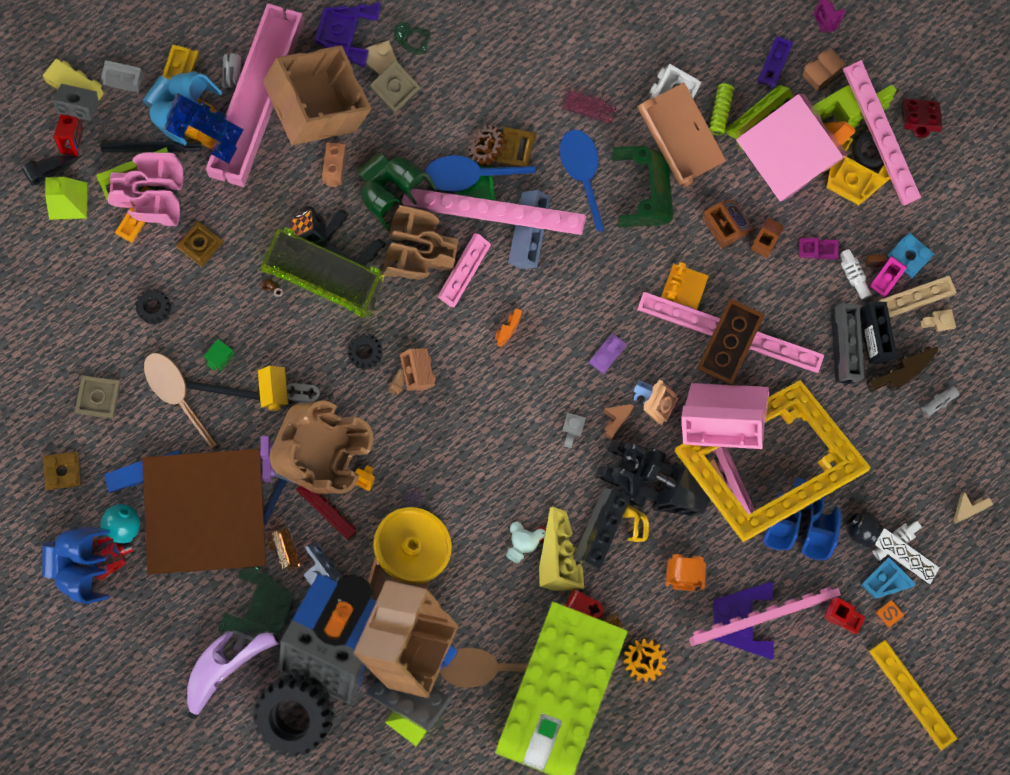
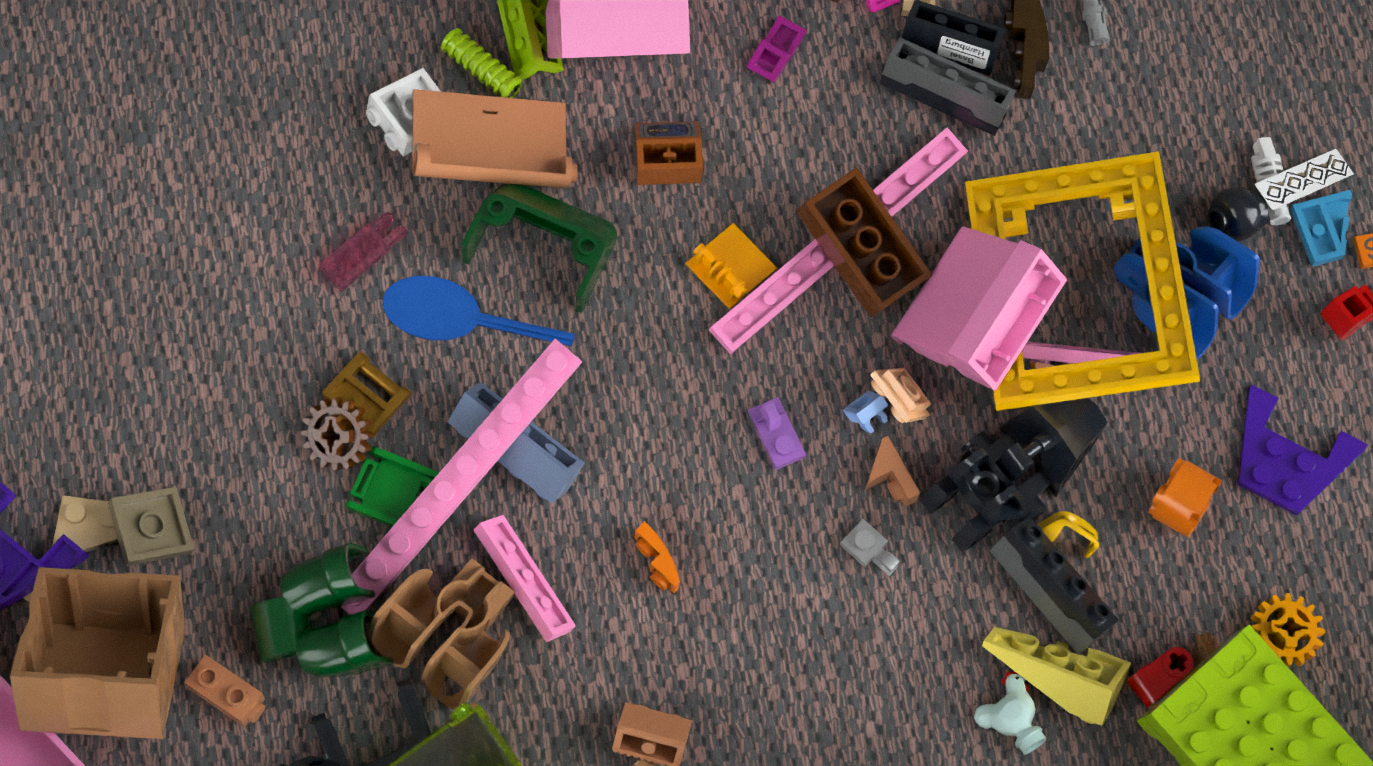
camera: 70 degrees left, 5 degrees down
clear green piece [394,22,431,55] -> none
blue piece [425,156,536,192] -> none
bright pink plate [689,587,841,646] -> none
dark orange slope [751,217,785,258] -> none
white hinge [840,249,872,301] -> none
tan slope [953,492,993,524] -> none

